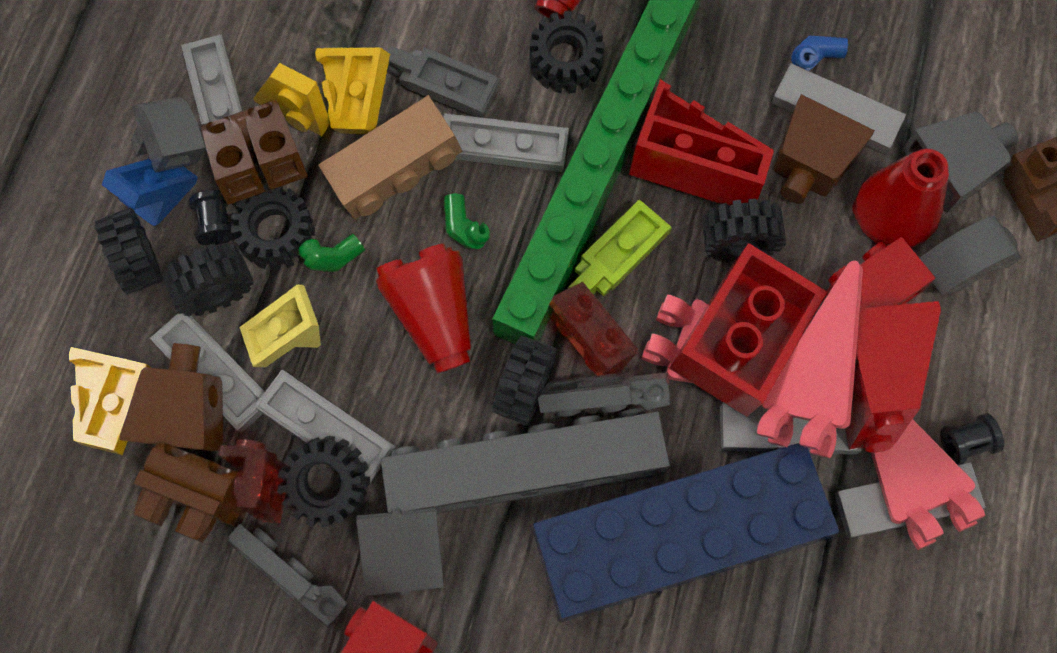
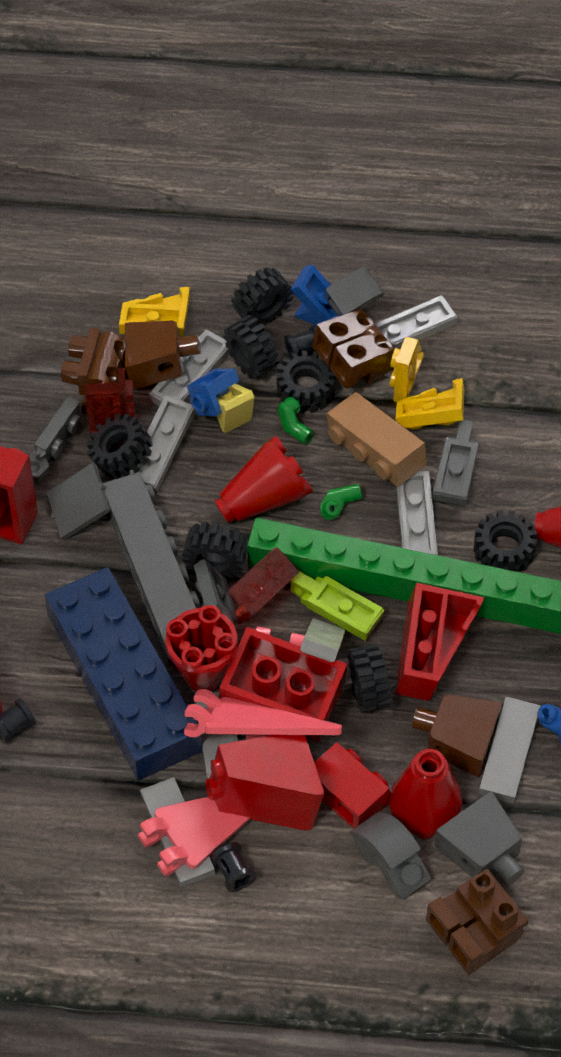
camera: 80 degrees right, 15 degrees down
none -> red cone [165,605,238,692]
none -> blue bracket [187,368,240,416]
none -> light grey tile [300,618,346,662]

